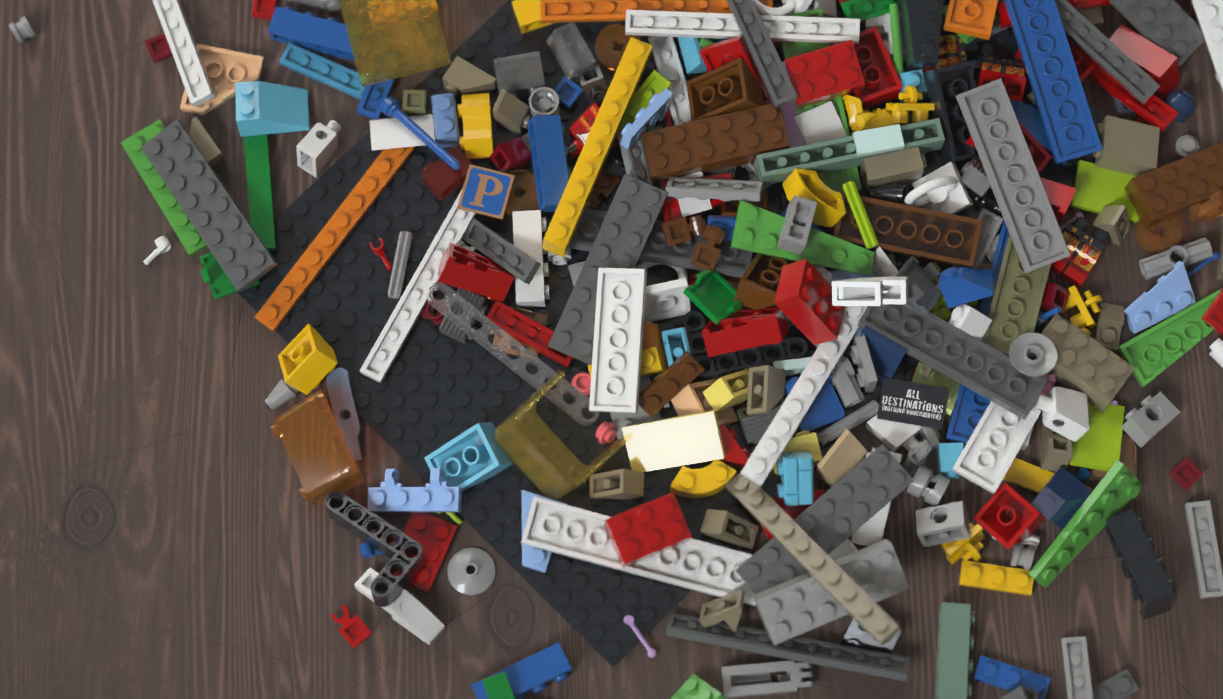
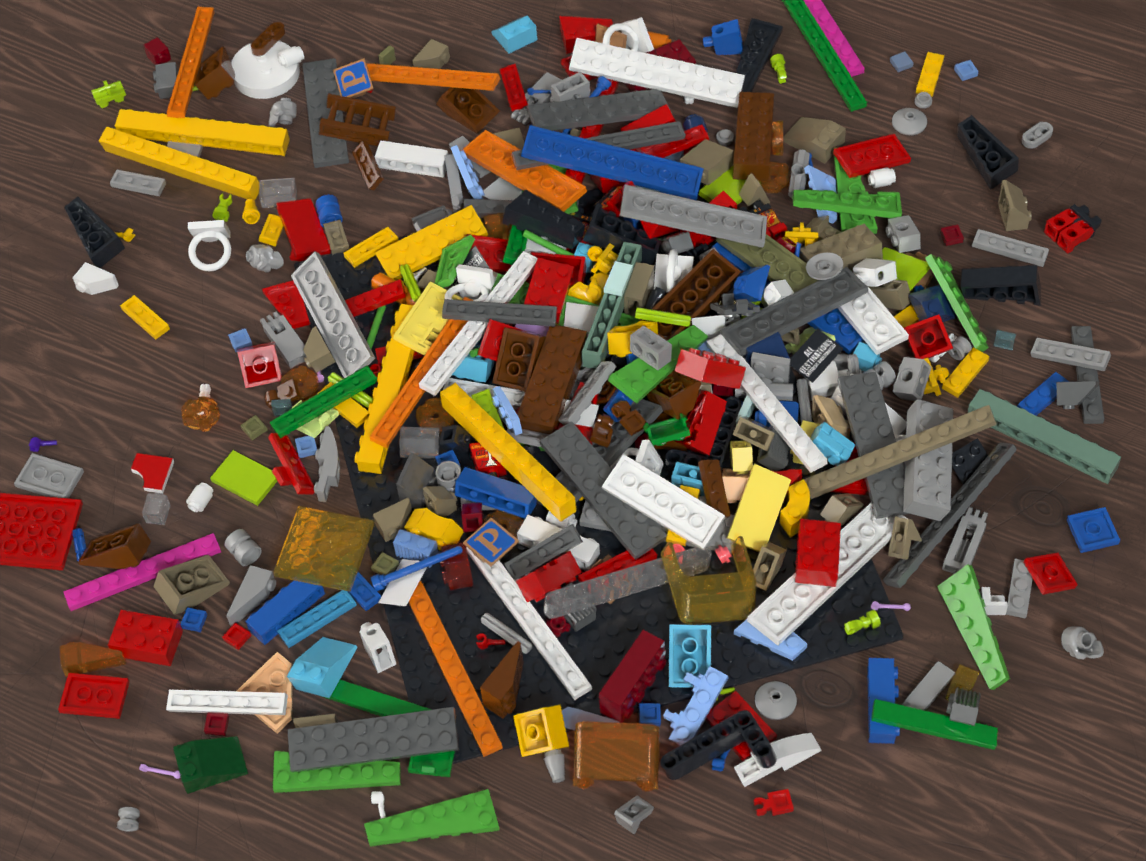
camera: 60 degrees left, 20 degrees down
white slope [832,277,909,306] -> none
none -> lavender hinge [139,764,181,779]
none -> dark green slope [173,736,248,794]
none -> bright green wing [364,789,500,846]
none -> reddish brown slope [480,641,524,719]
none -> dark red brick [599,630,666,724]
none -> light grey slope [614,795,654,834]
none -> blue plate [639,703,661,726]
none -> bright green wing [793,190,902,219]
none -> lime piece [844,609,881,635]
none -> clear light blue tile [994,330,1016,350]

